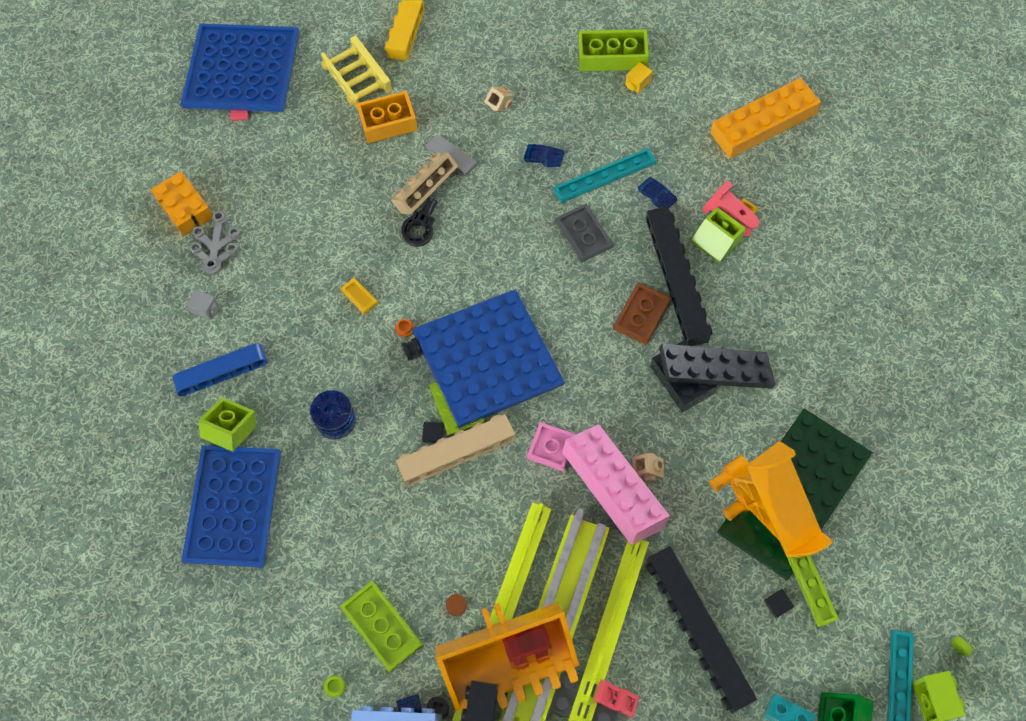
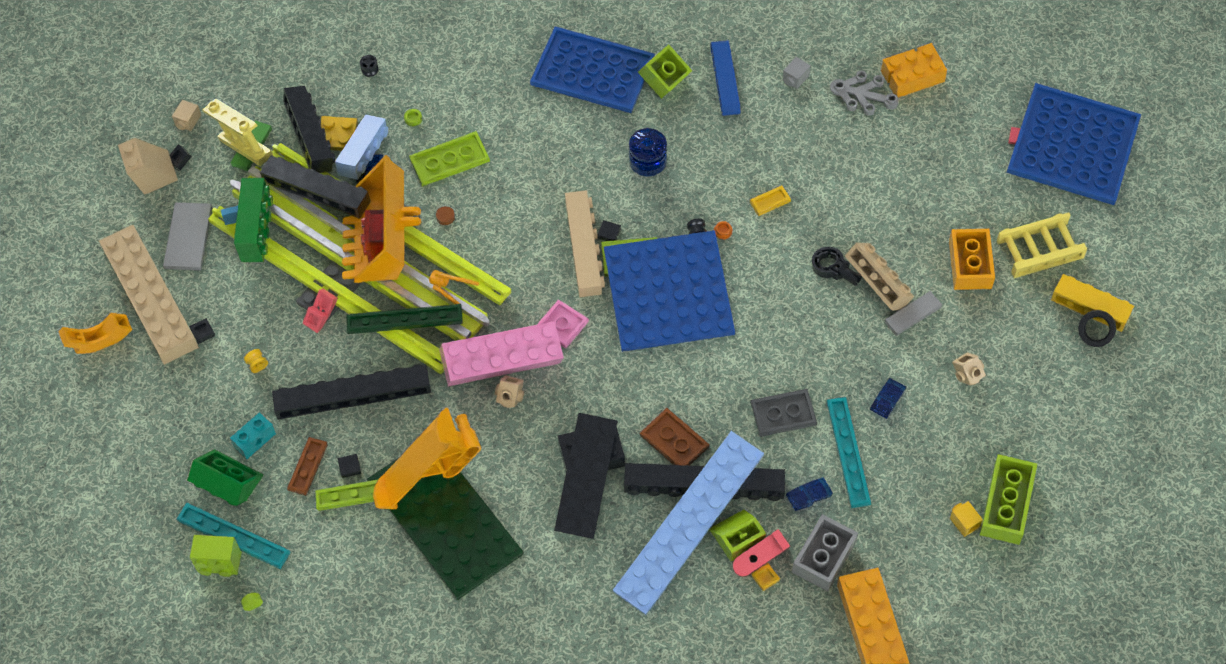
camera: 105 degrees right, 5 degrees down
none -> dark orange tile [287,437,328,496]
none -> dark green tile [346,304,463,334]
none -> light orange plant [429,269,479,304]
none -> light blue plate [613,431,764,615]
none -> light grey brick [792,514,858,592]
none -> black tyre [1078,310,1116,347]

